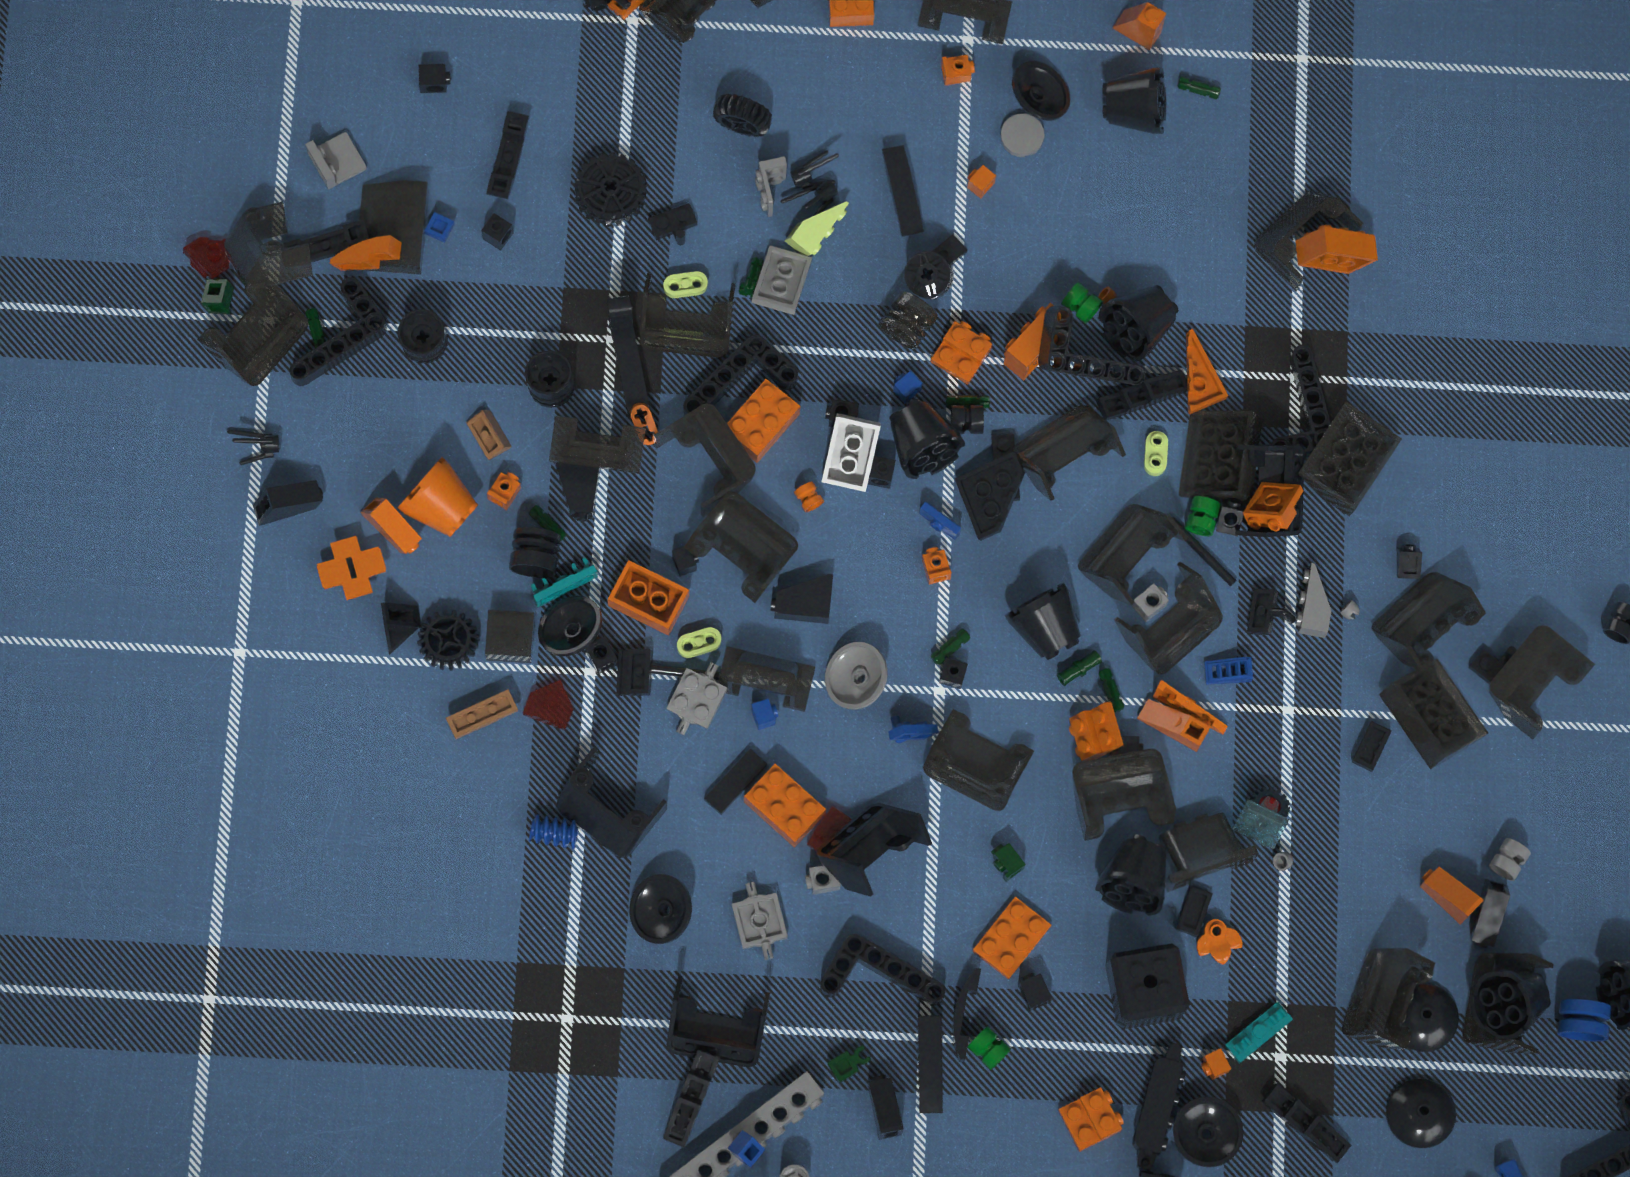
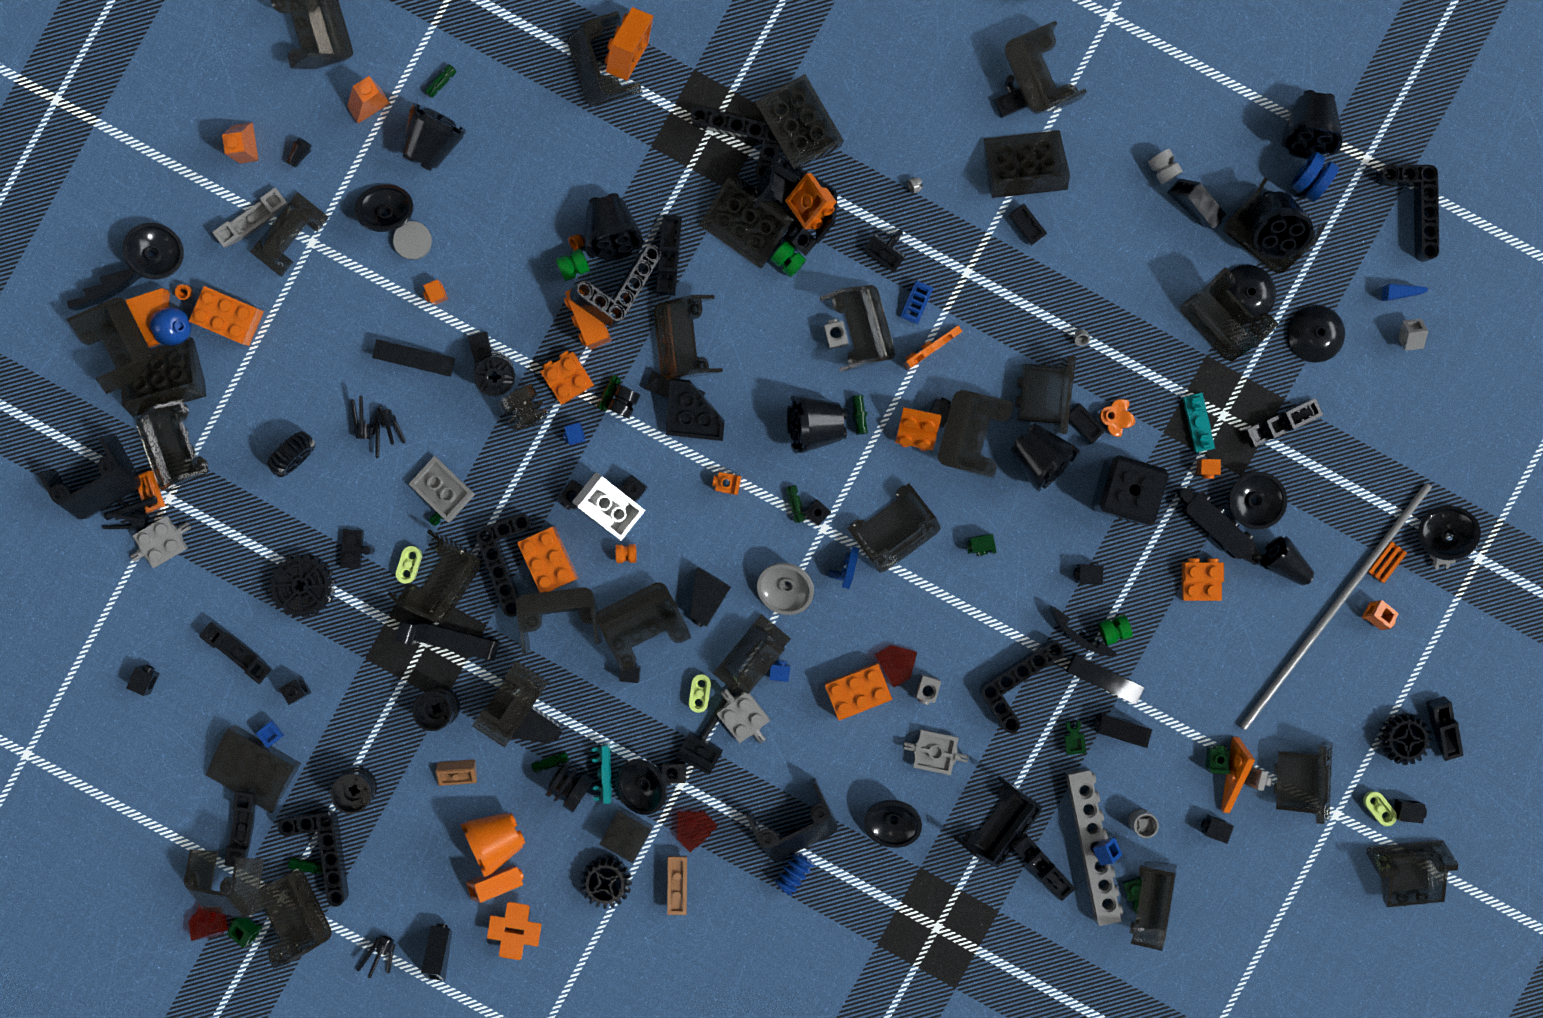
camera: 55 degrees left, 15 degrees up
light grey bracket [305,132,367,190] -> none
orange slope [330,235,402,271] -> none
black slope [381,602,421,655] -> none
orange brick [487,472,521,510] -> none
orange brick [608,560,689,636] -> none
orange beam [630,403,659,445] -> none
black tile [704,749,767,815] -> none
dark green axle [743,257,764,294] -> none
light grey bracket [755,156,787,217] -> none
yellowish green slope [785,201,849,256] -> none
black windscreen [817,803,932,897] -> none
black cone [889,399,965,479] -> none
blue plate [919,502,961,540] -> none
orange brick [941,55,975,85] -> none
orange plate [972,897,1052,980] -> none
clear smoke windscreen [1078,504,1189,605] -> none
dark green axle [1099,668,1124,712] -> none
orange slope [1137,699,1210,752] -> none
yellowish green plate [1144,431,1168,476] -> none
black bar [1167,517,1237,587] -> none
orange wing [1186,329,1228,415] -> none
clear light blue plate [1233,787,1290,849] -> none
light grey slope [1295,563,1331,638] -> none
clear smoke windscreen [1372,572,1486,672] -> none
black bracket [1396,544,1422,579] -> none
orange slope [1420,866,1484,925] -> none
none -> light grey plate [130,516,191,568]

